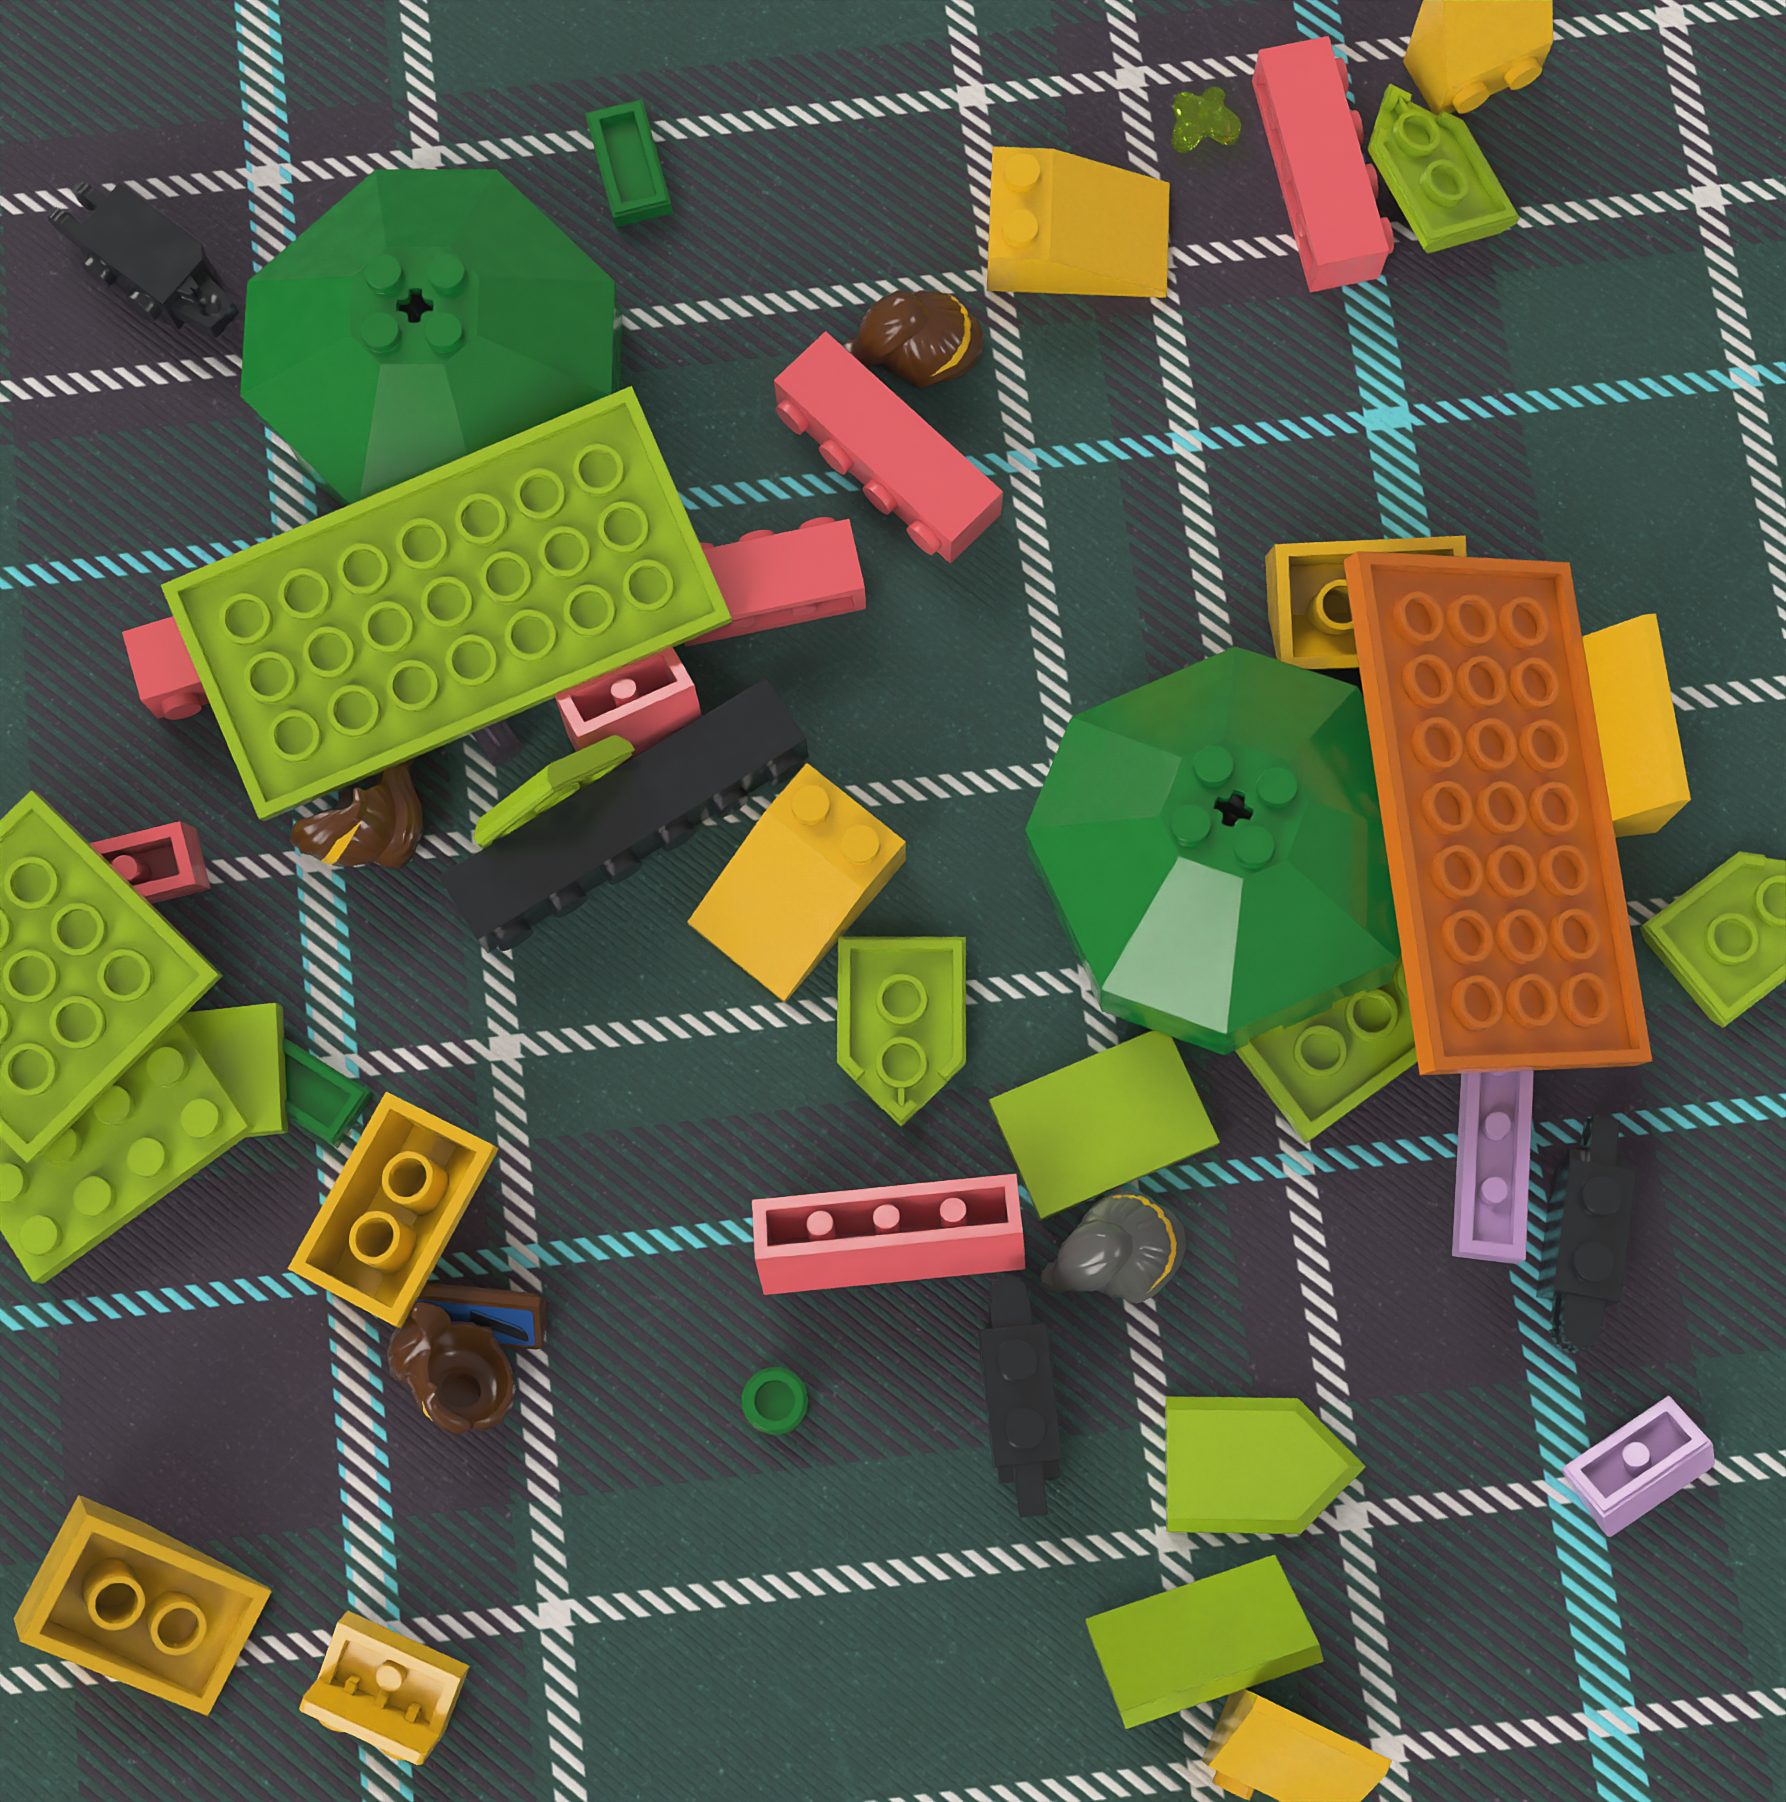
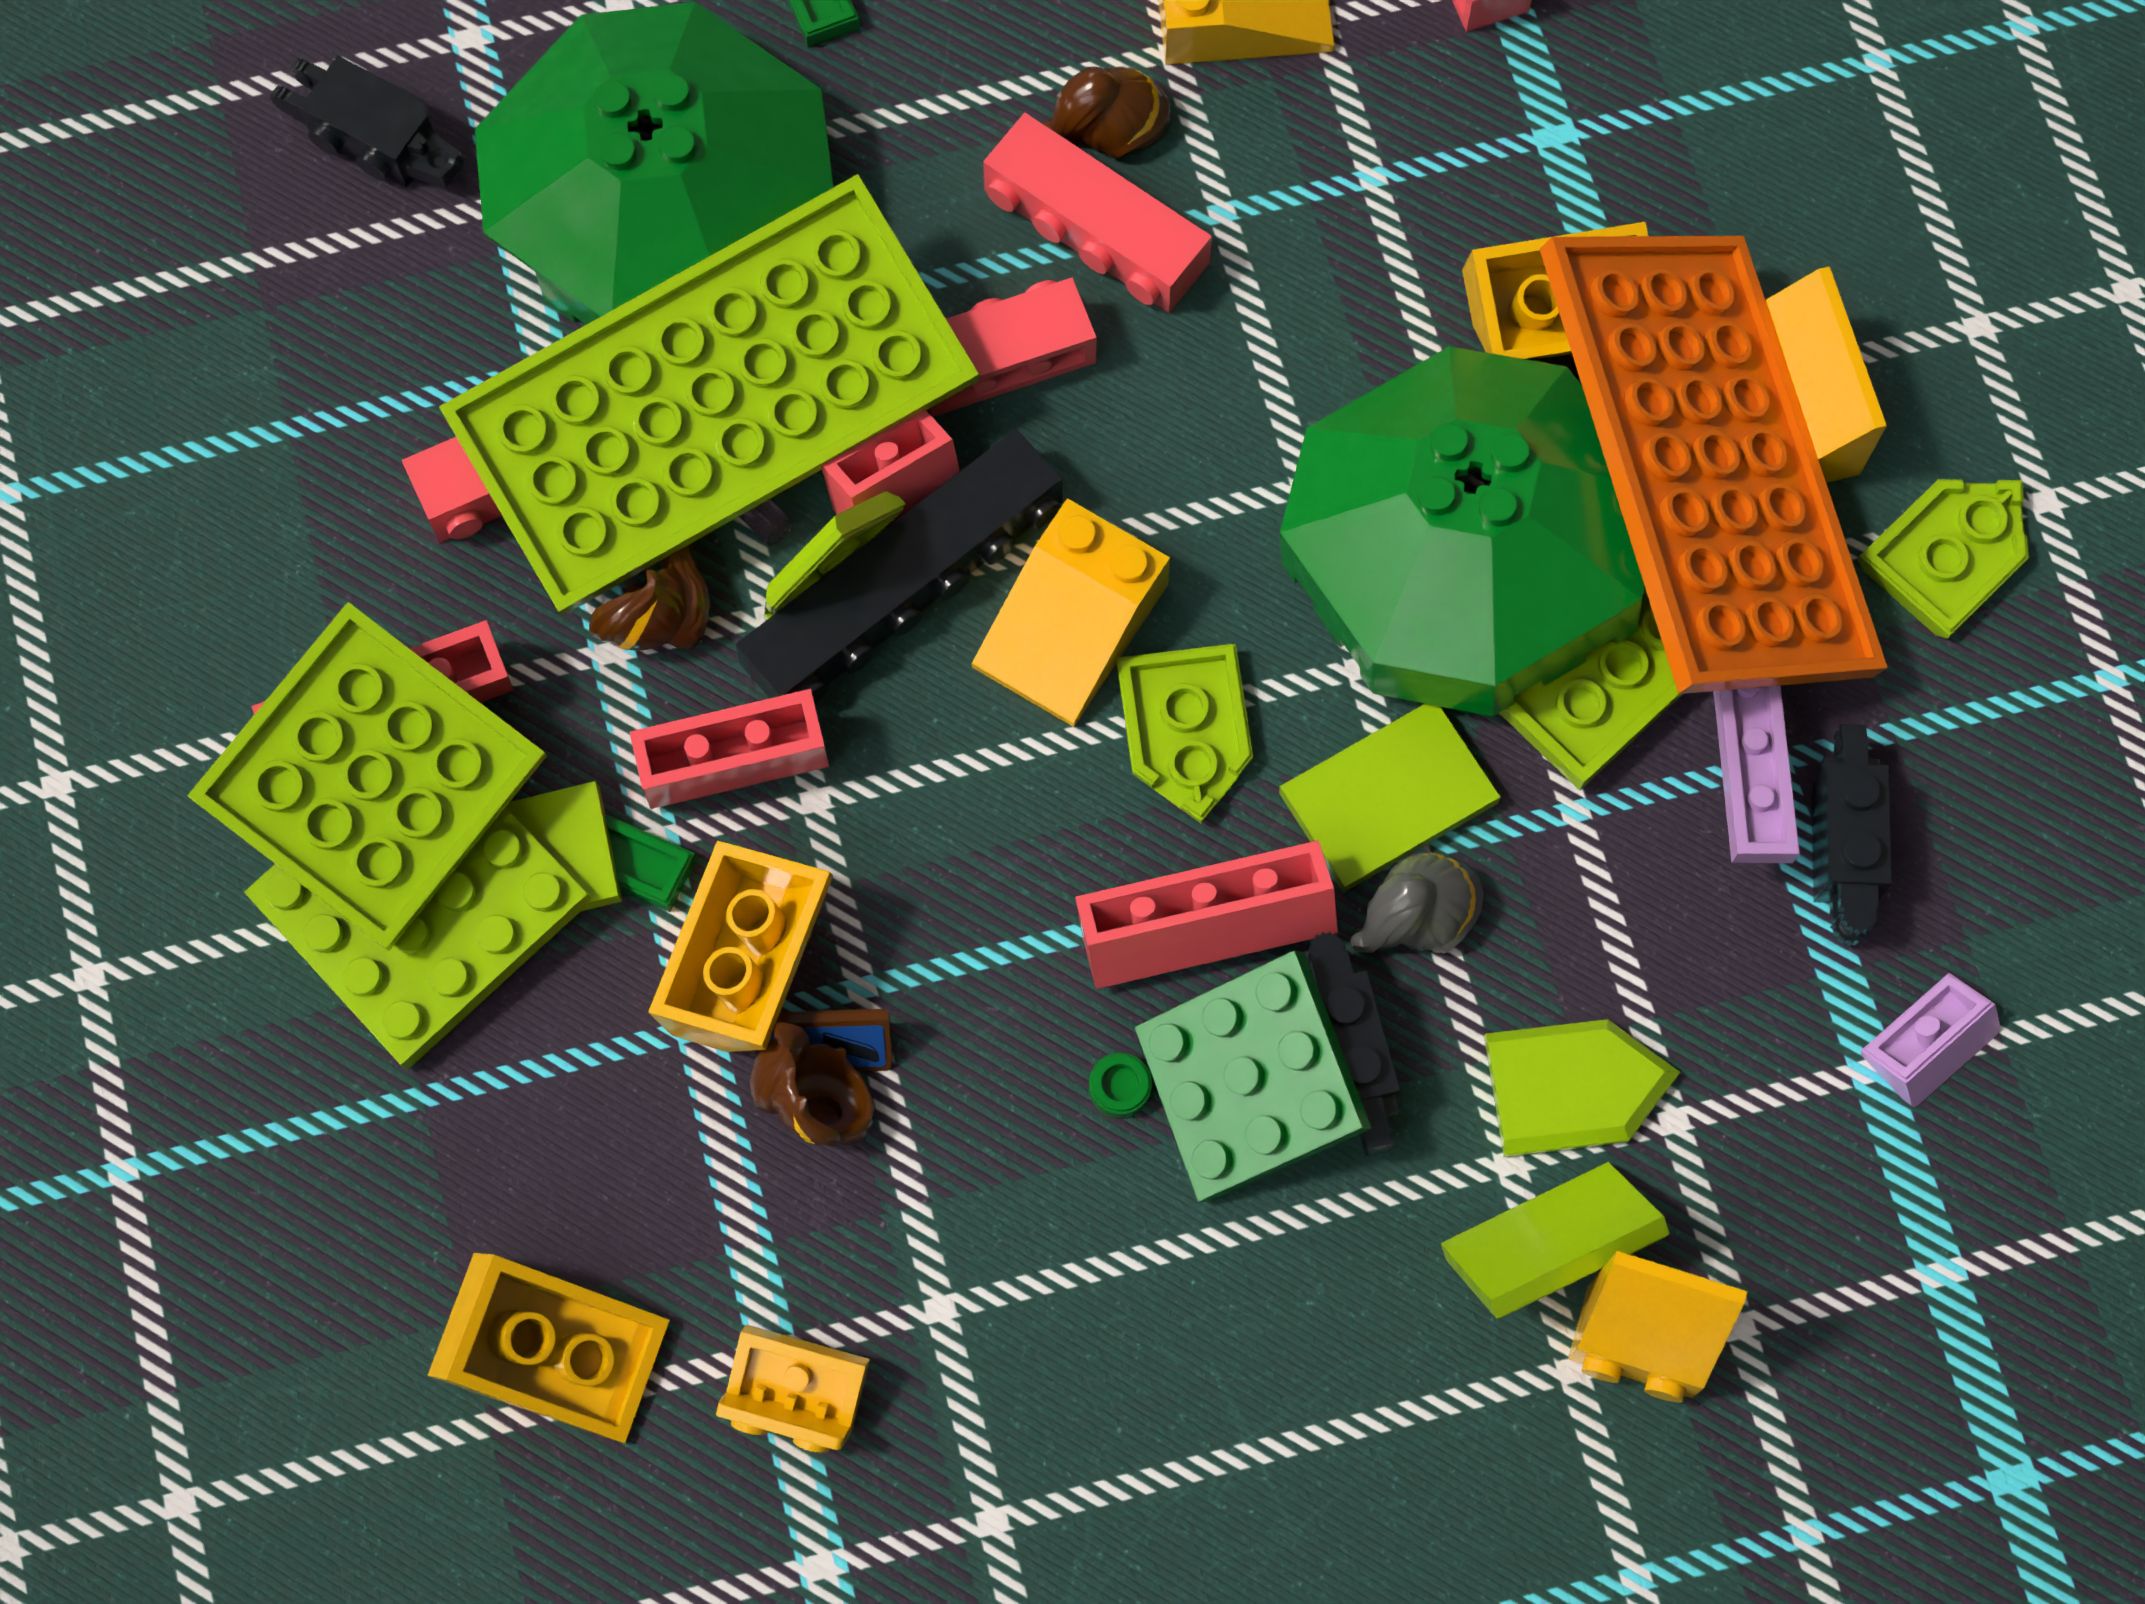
camera: 10 degrees left, 5 degrees down
none -> coral brick [629,689,829,809]
none -> plate [1135,950,1372,1202]

